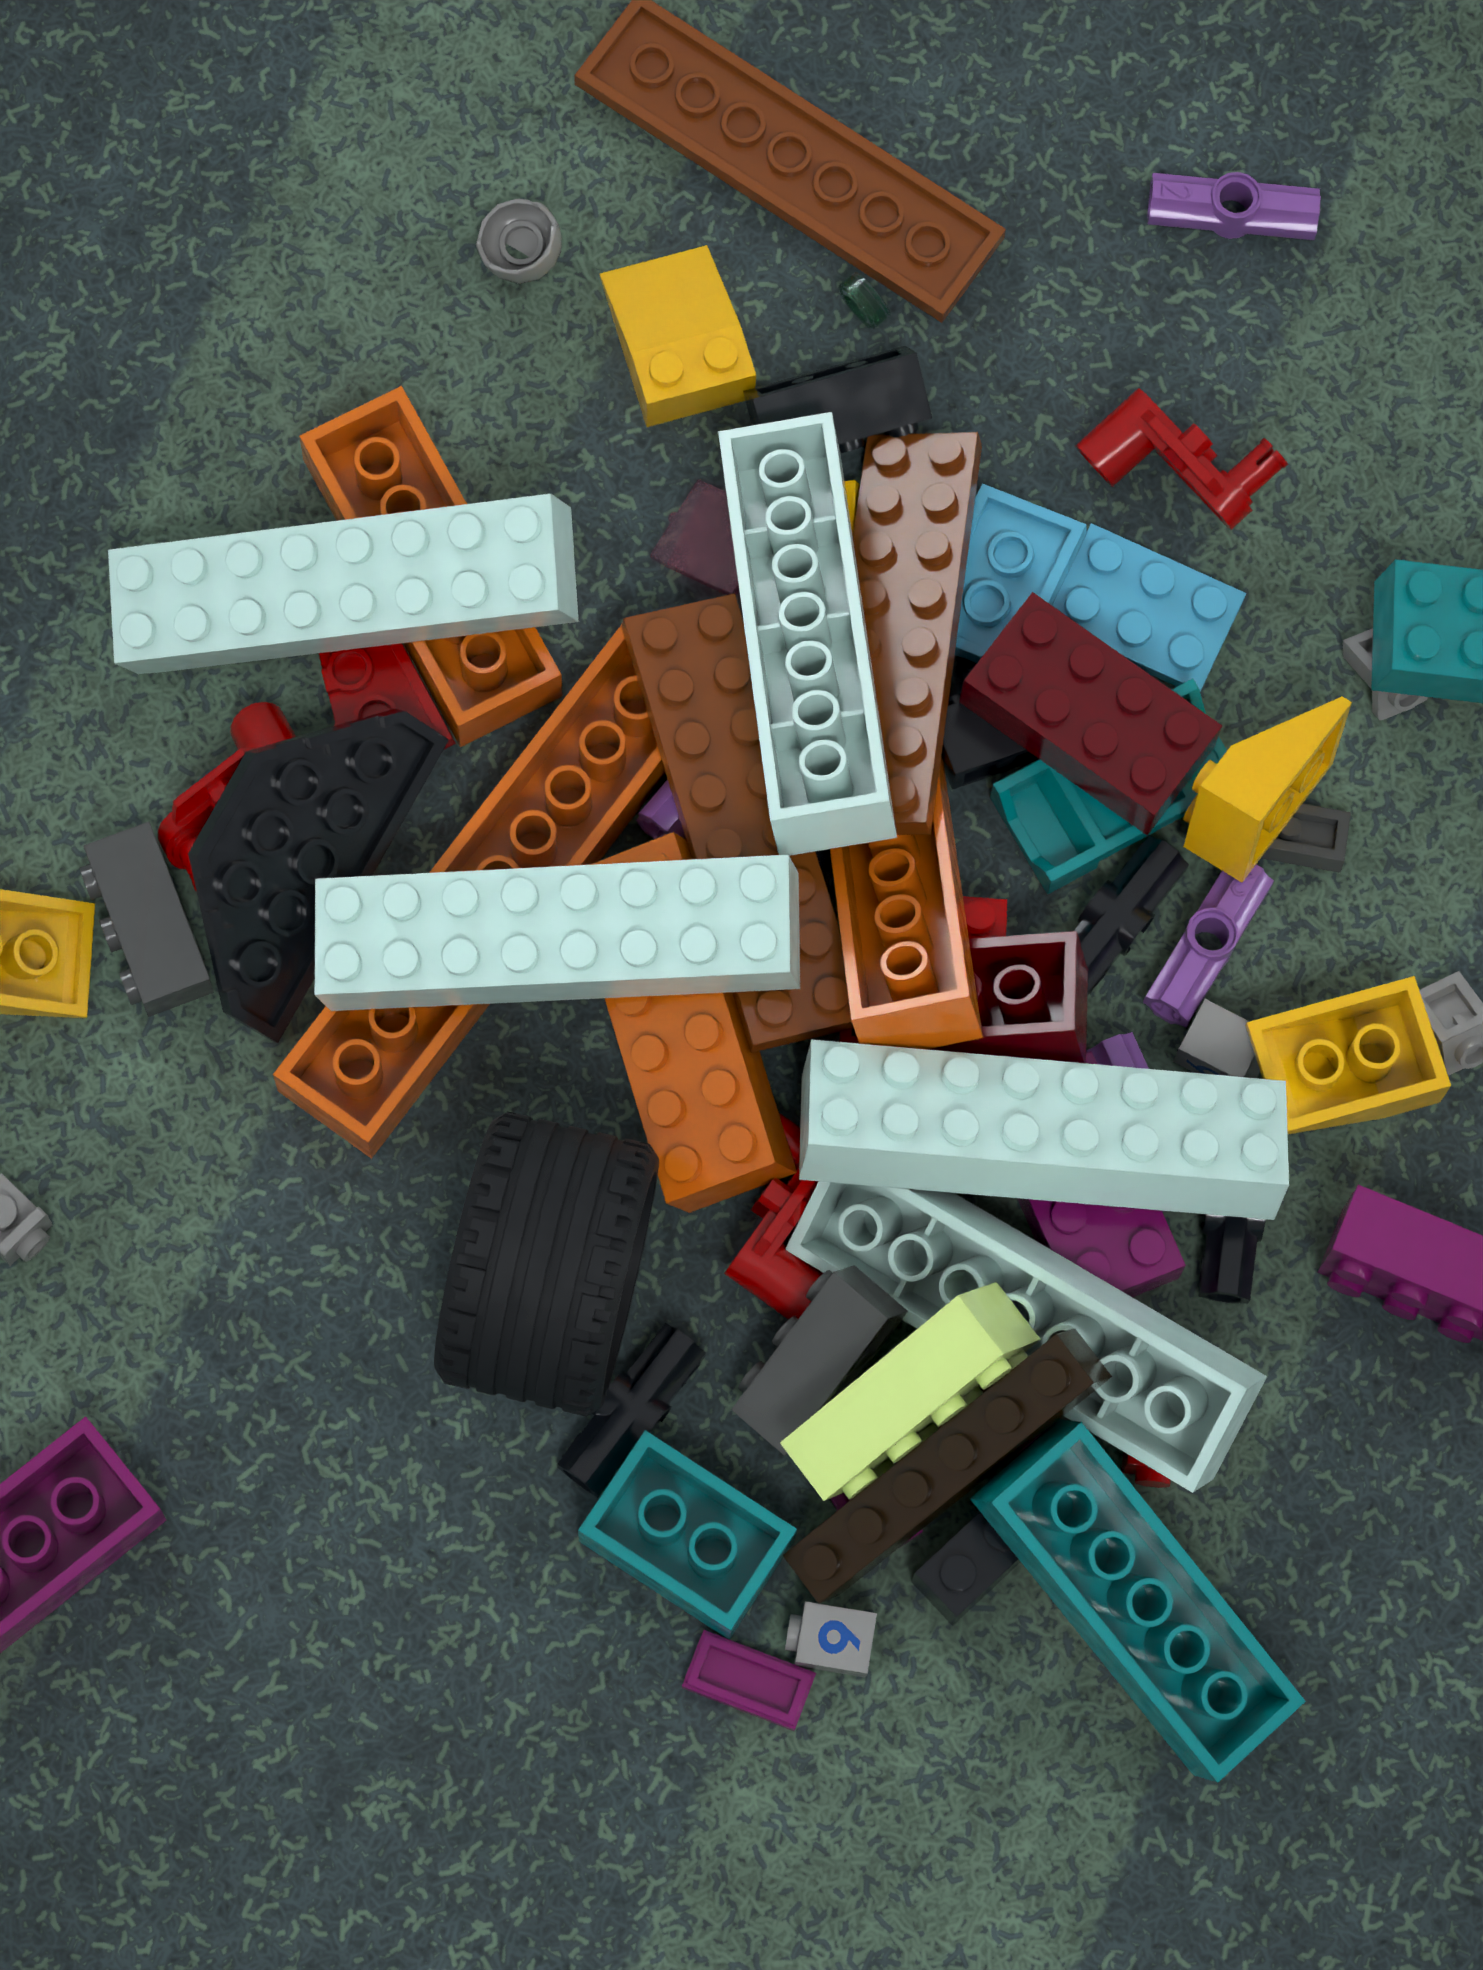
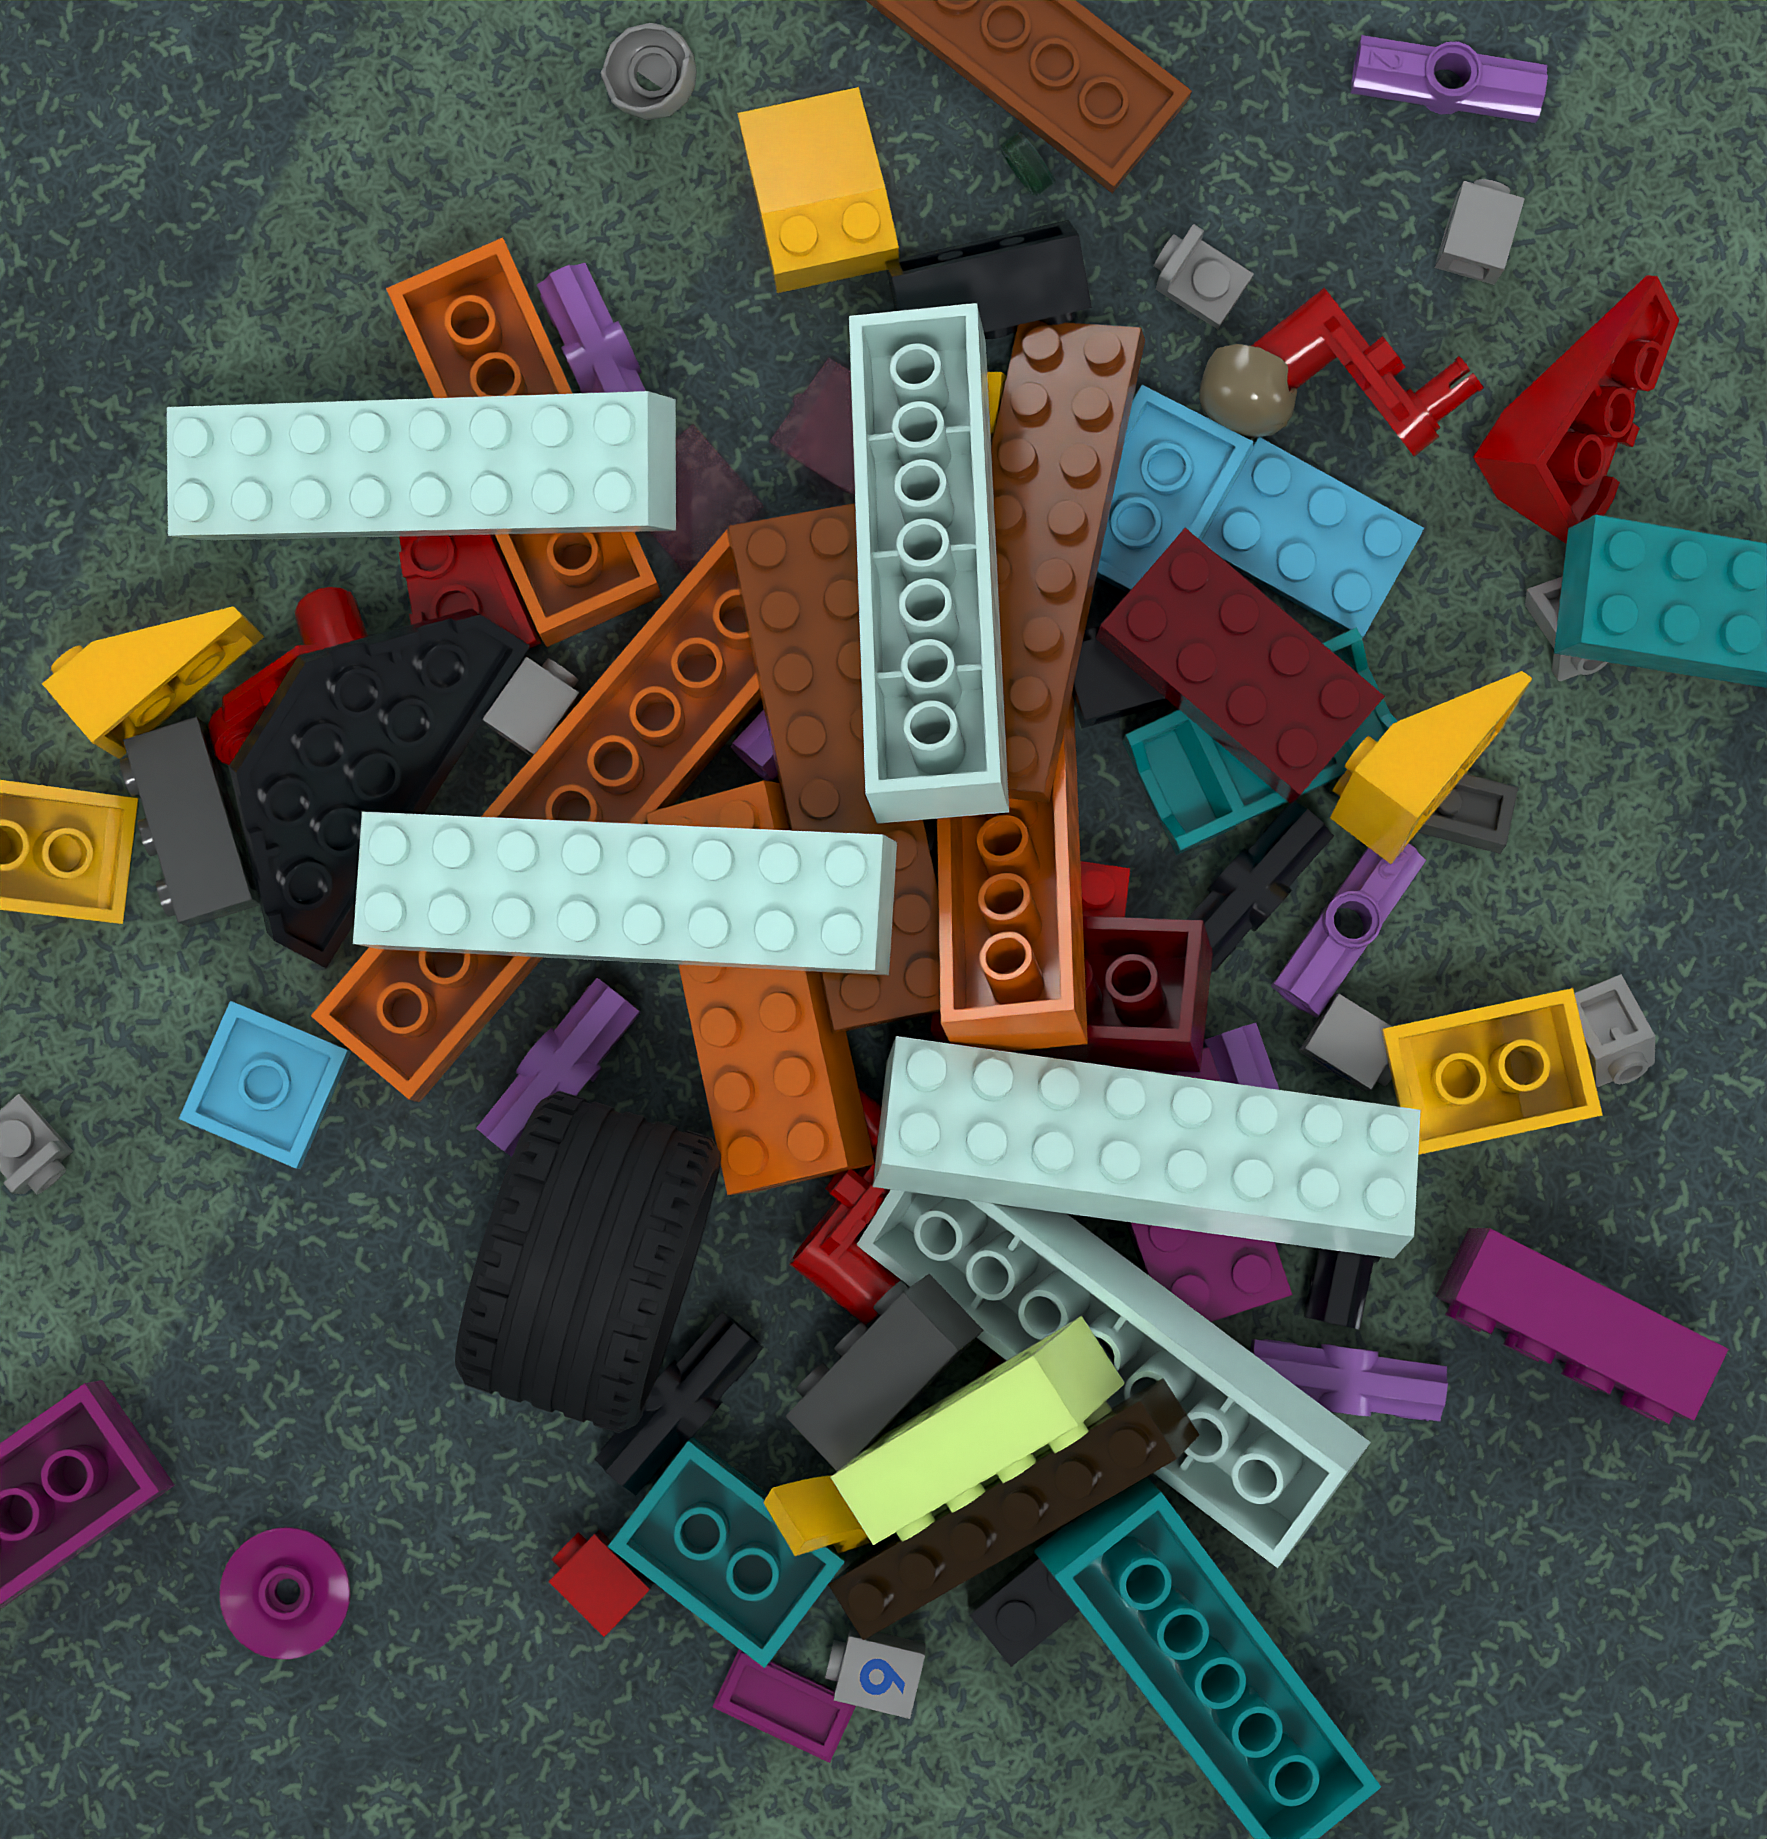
camera: 10 degrees right, 10 degrees up
none -> yellow slope [42,606,264,759]
none -> medium azure plate [179,1001,352,1169]
none -> magenta dish [220,1527,351,1659]
none -> medium lavender piece [476,978,641,1157]
none -> light grey brick [483,657,582,757]
none -> medium lavender piece [537,263,646,393]
none -> red brick [548,1529,654,1637]
none -> clear pink piece [649,424,764,574]
none -> yellow slope [763,1475,891,1556]
none -> light grey bracket [1154,224,1254,330]
none -> dark tan hair [1199,344,1297,439]
none -> medium lavender piece [1250,1339,1448,1421]
none -> light grey brick [1434,179,1525,285]
none -> red wedge [1473,275,1679,544]

